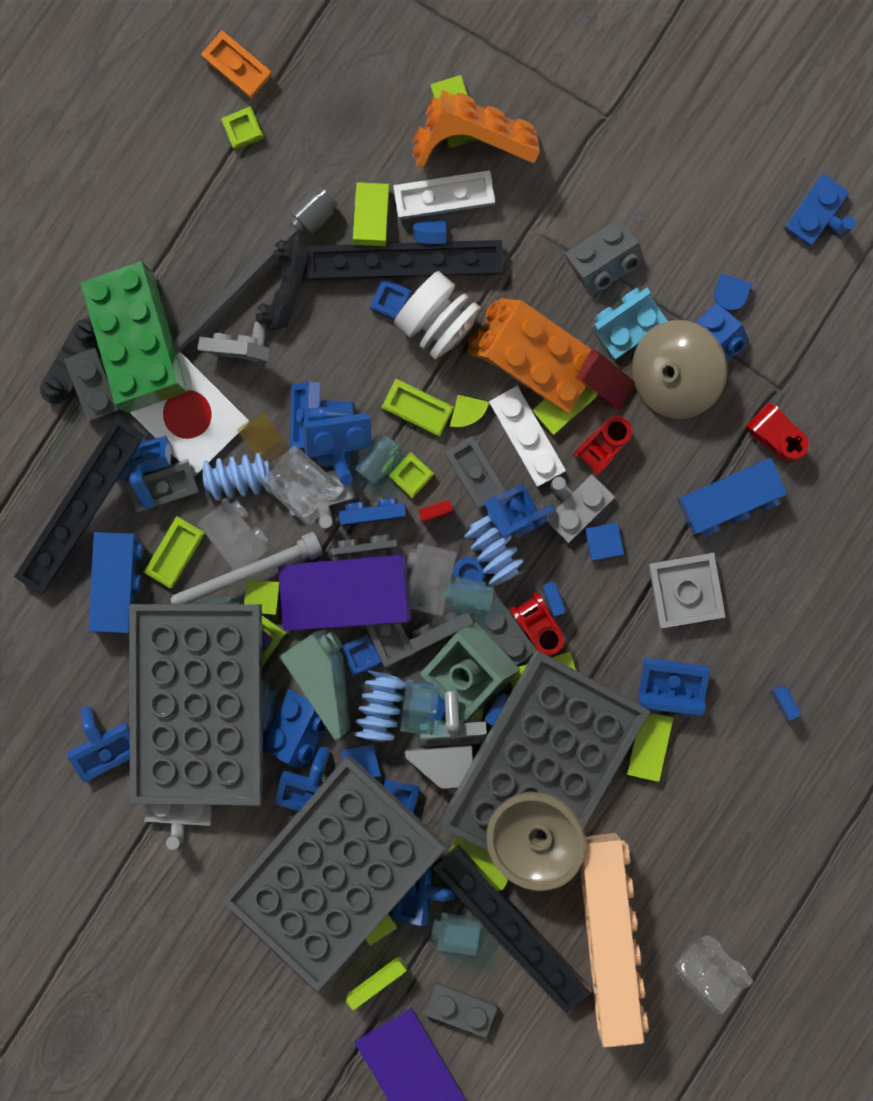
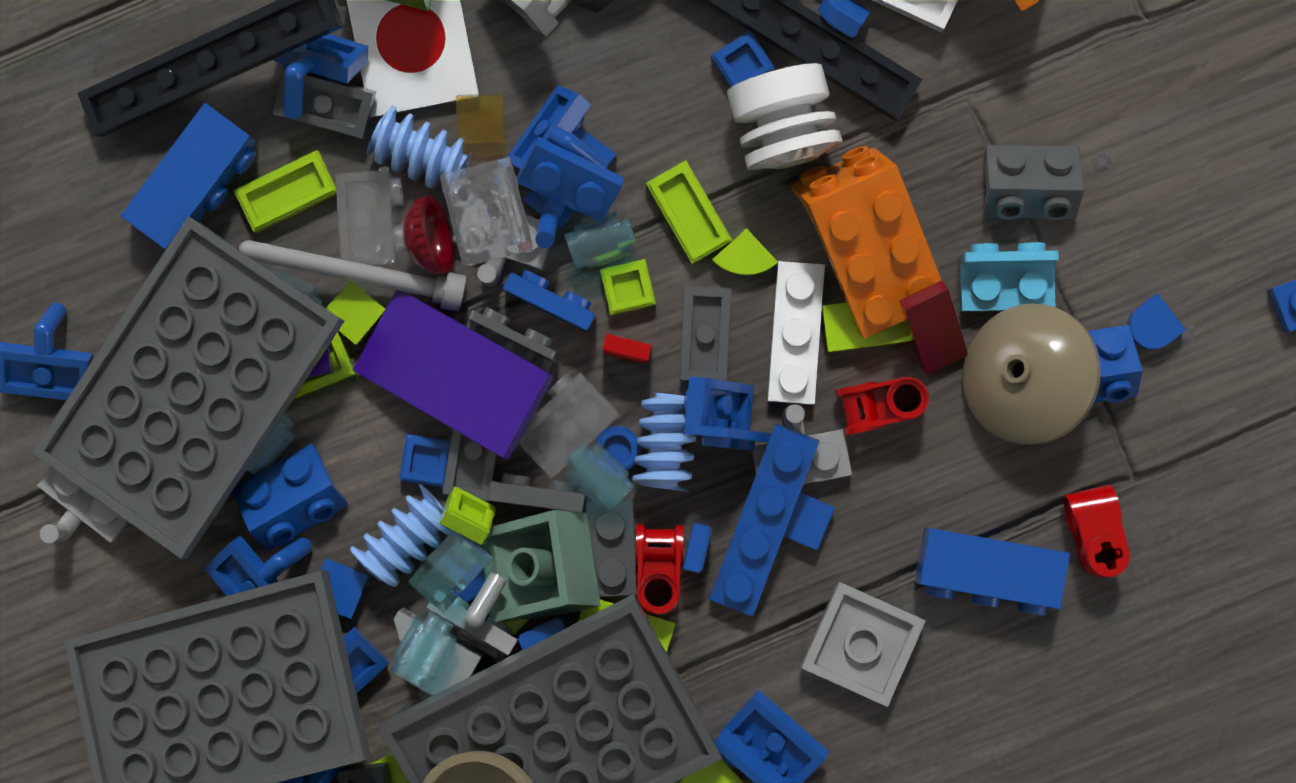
camera: 35 degrees right, 0 degrees up
sand green slope [280,628,352,740] -> none
none -> clear light blue brick [391,612,457,688]
none -> dark red hat [403,195,455,276]
none -> lime tile [440,486,496,545]
none -> blue plate [709,424,820,616]

